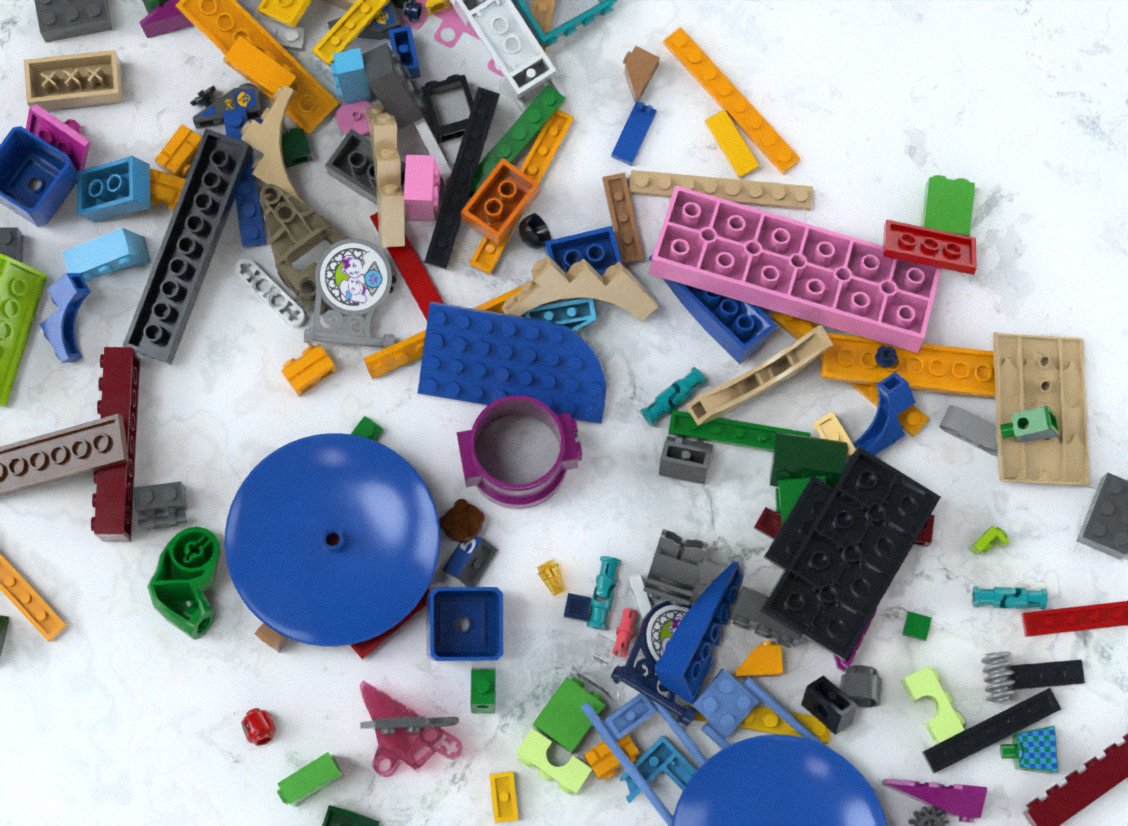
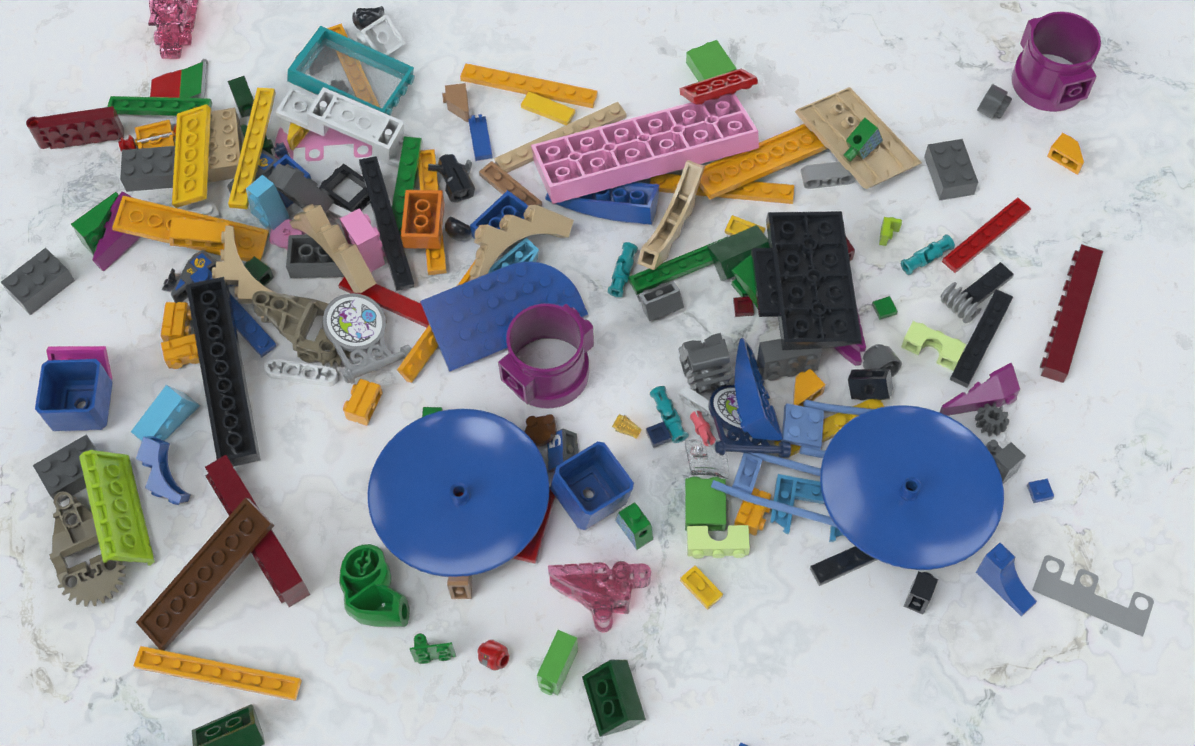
camera: 30 degrees left, 15 degrees down
tan brick [24,50,124,111] -> none
dark azure brick [77,156,151,223] -> none
dark grey brick [133,481,187,530] -> none
dark grey plate [360,716,459,735] -> none
blue arch [853,372,916,456] -> none
dark blue plate [875,346,898,368] -> none
torso [1000,726,1058,774] -> none
none -> green hinge [410,633,456,664]
none -> black piece [428,154,475,202]

